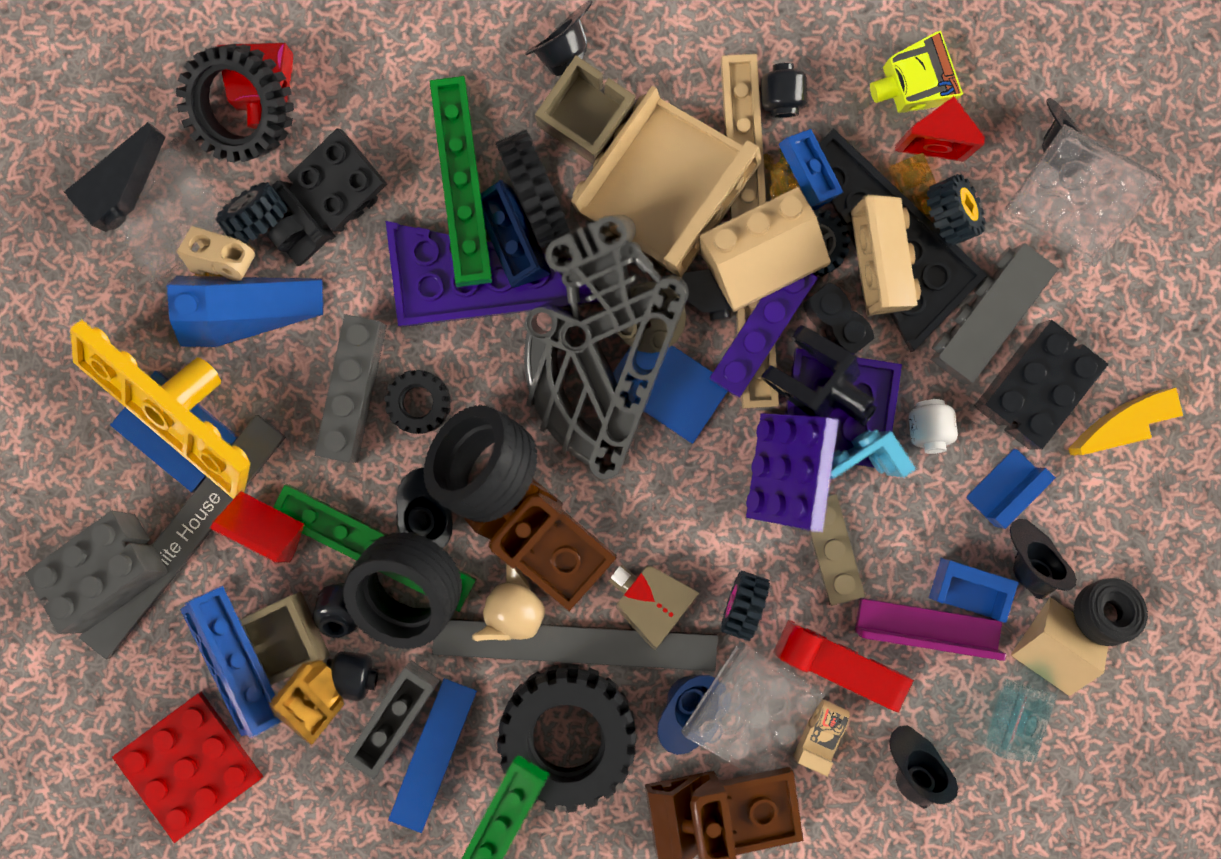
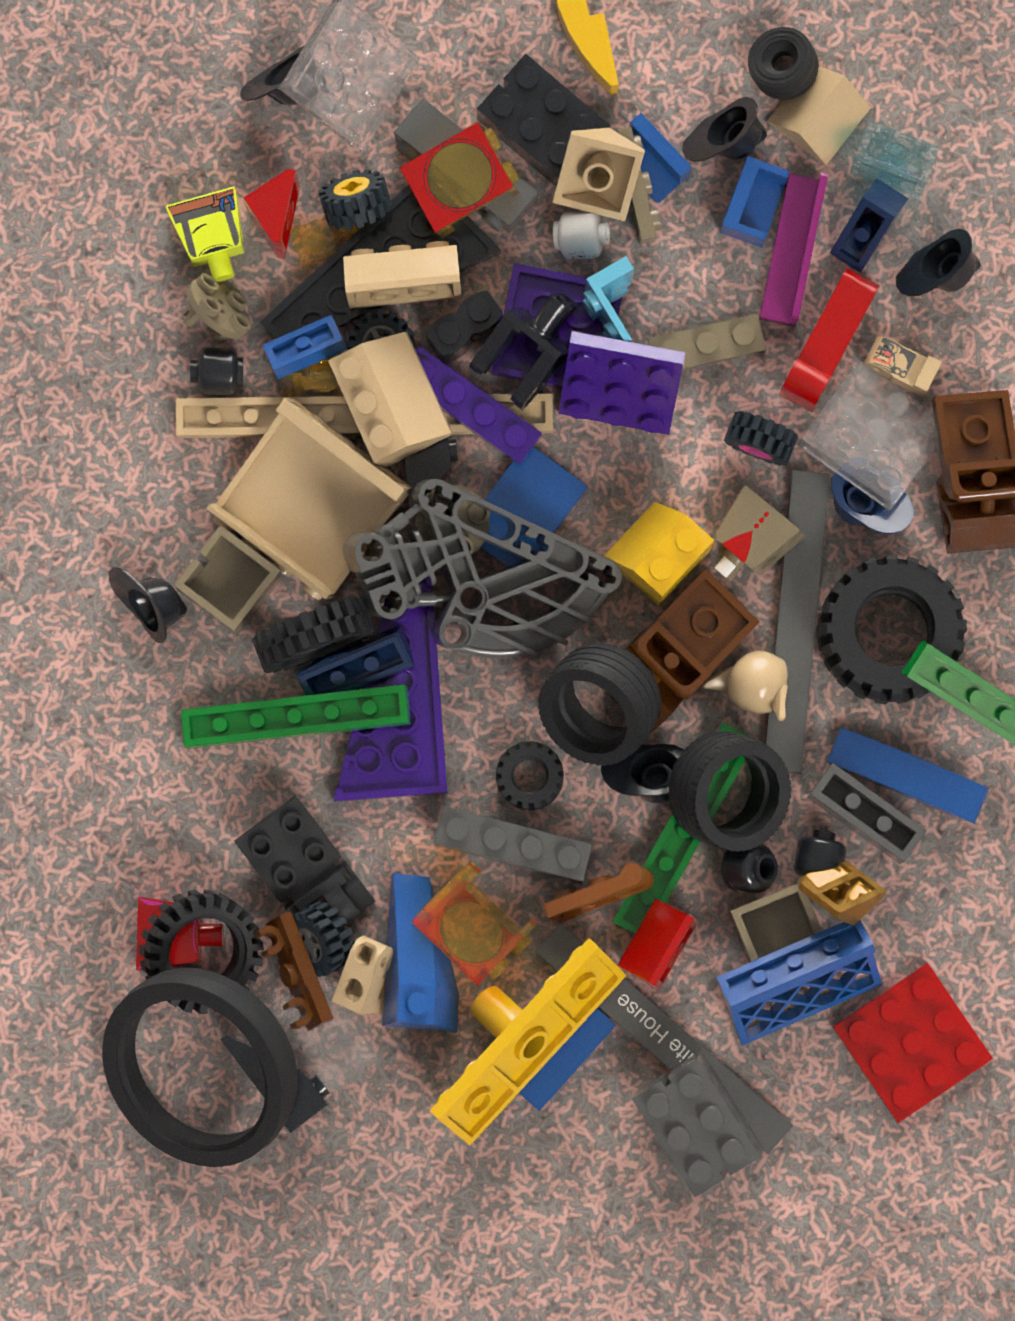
camera: 85 degrees left, 5 degrees down
none -> black tyre [102,968,298,1167]
none -> dark tan plate [182,273,251,344]
none -> reddish brown plate [254,911,334,1031]
none -> panel [399,122,520,238]
none -> clear yellow panel [412,861,537,986]
none -> dark orange plate [544,863,654,923]
none -> tan slope [552,128,645,221]
none -> yellow slope [603,502,714,607]
none -> dark tan plate [616,127,661,244]
none -> dark blue slope [830,179,909,273]

